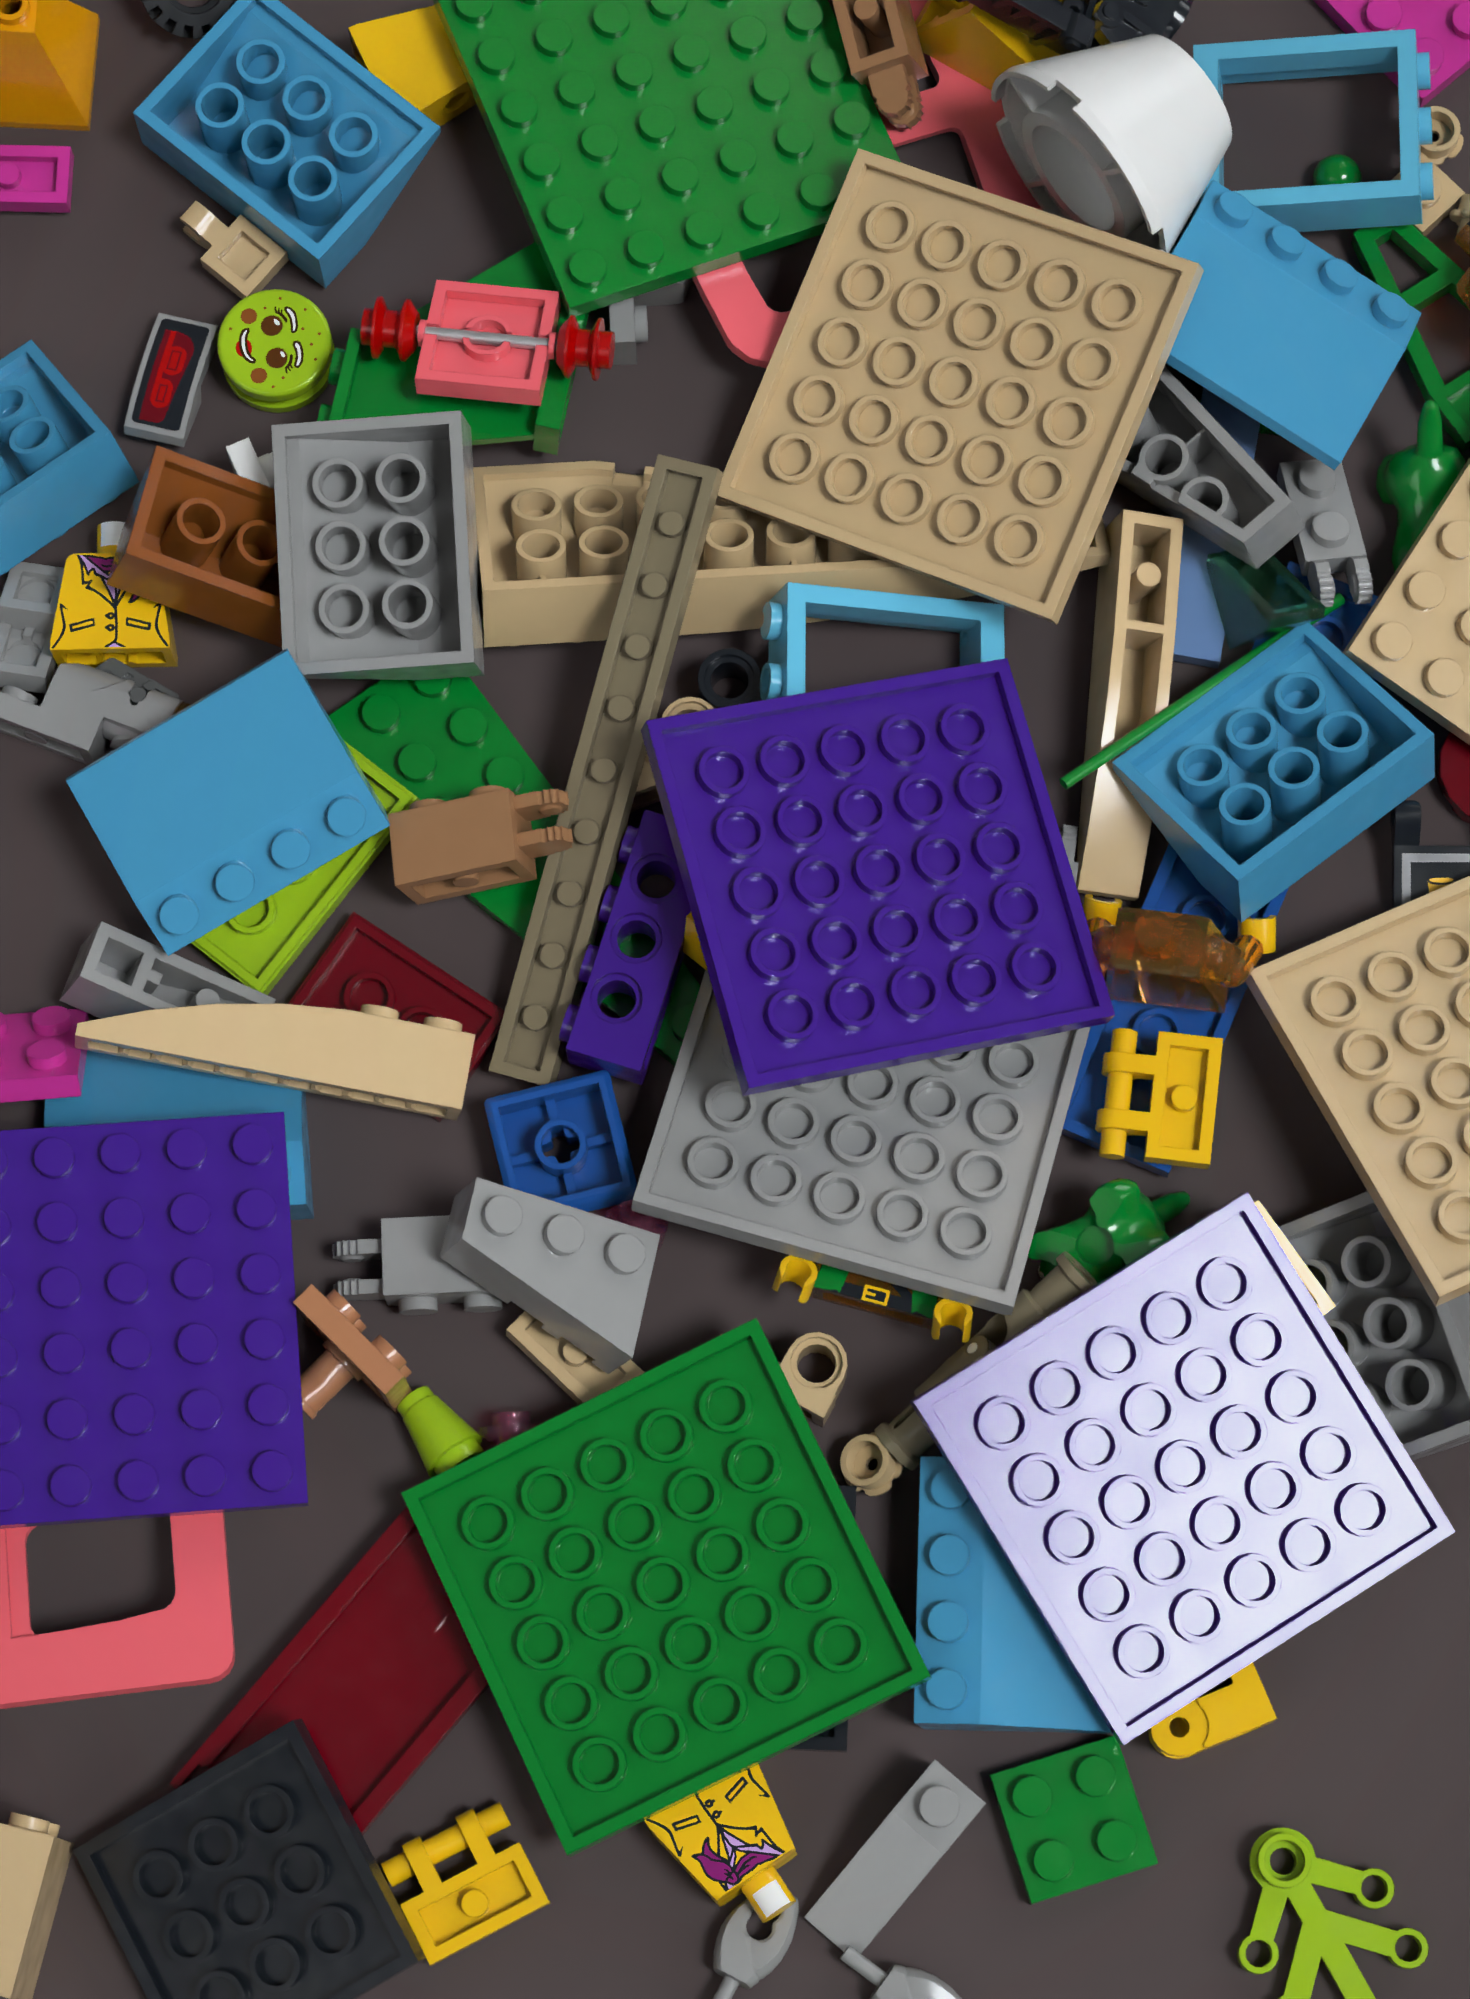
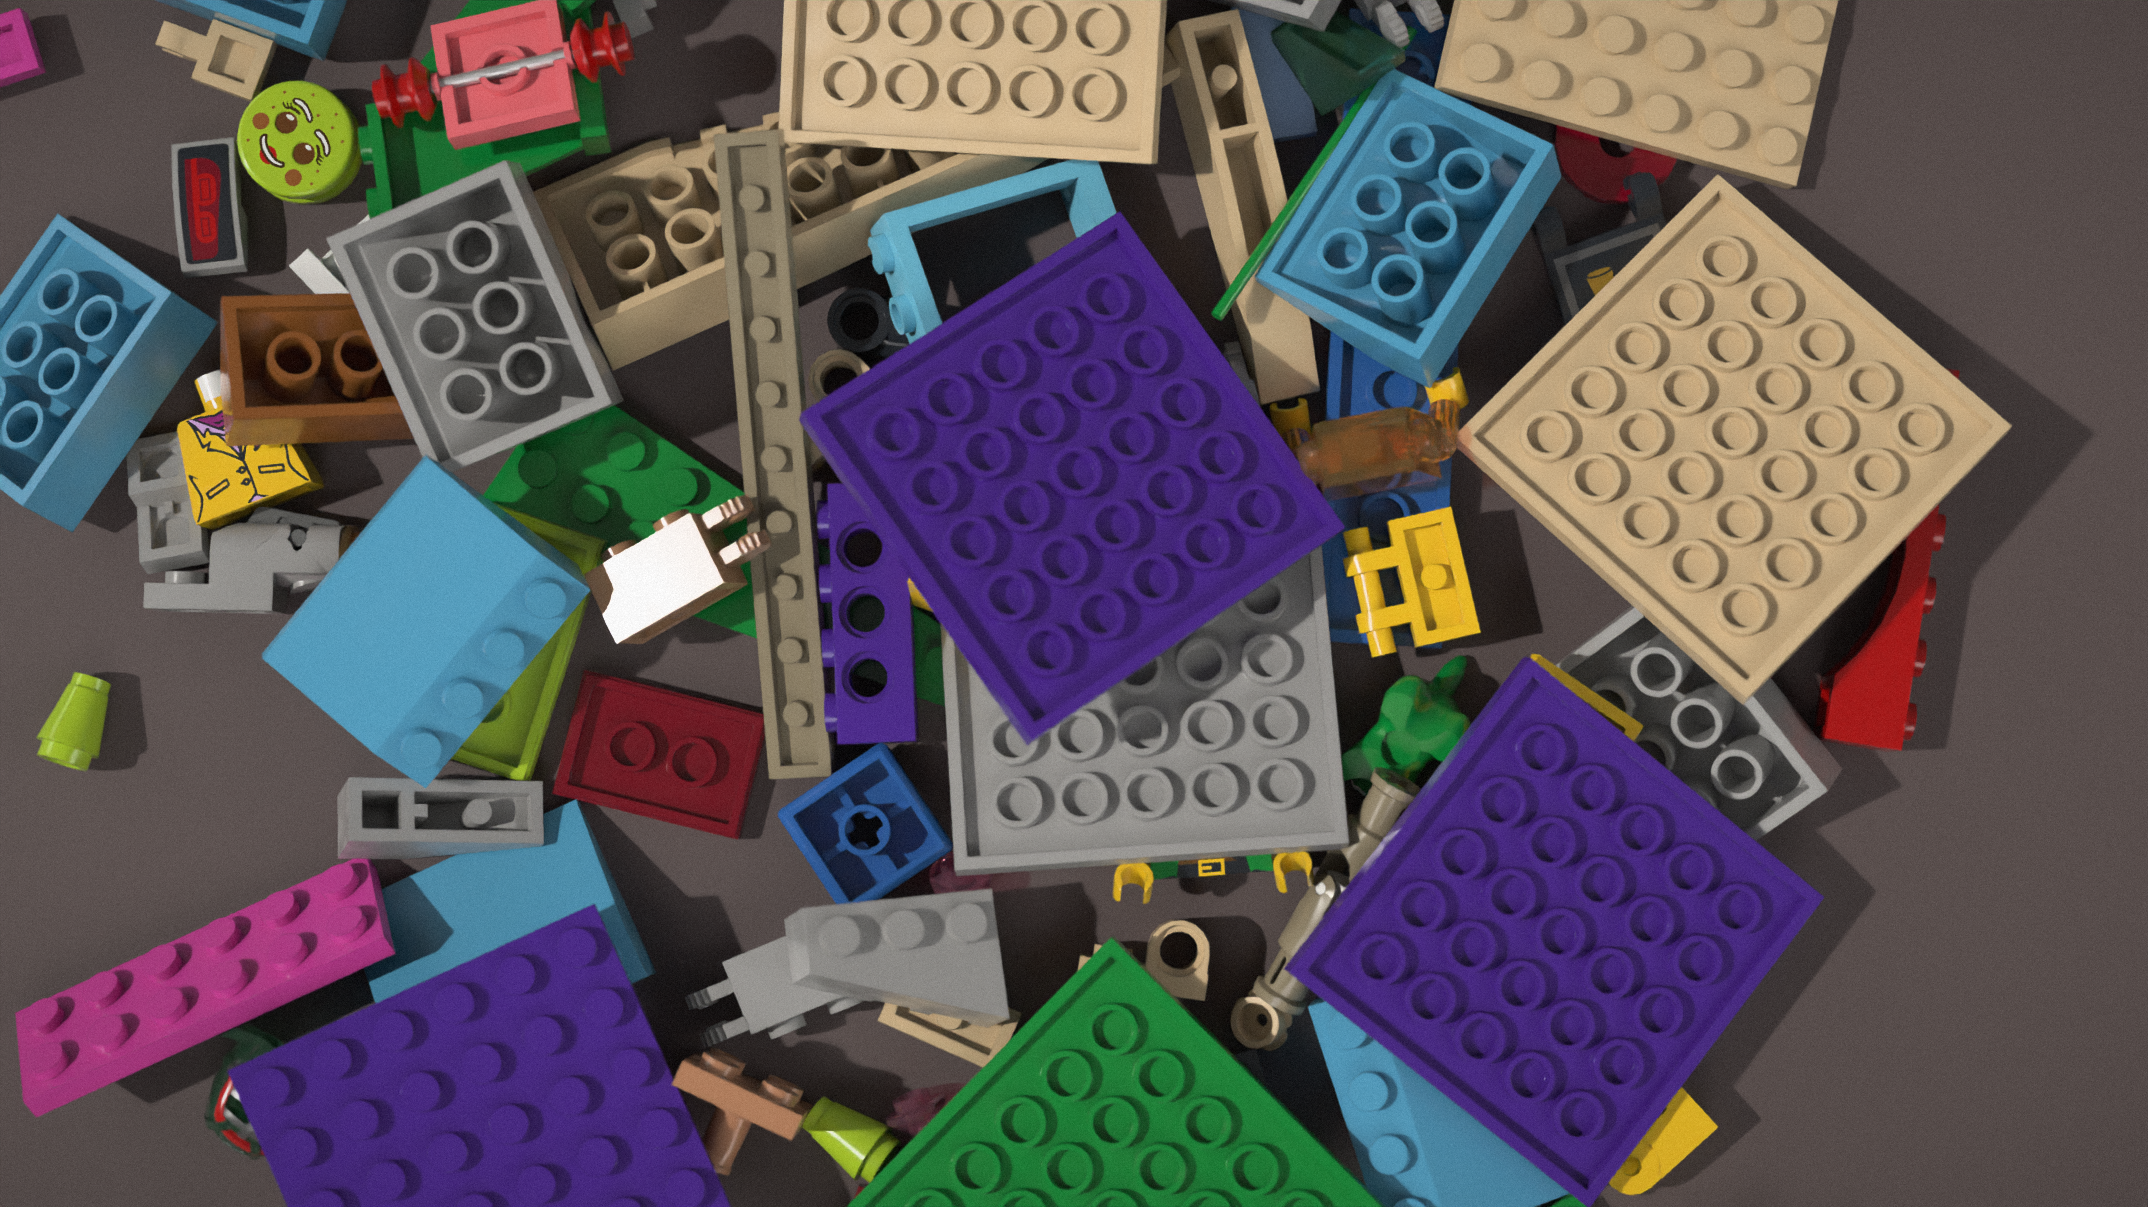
camera: 20 degrees left, 10 degrees up
tan slope [75,1004,476,1121] -> none

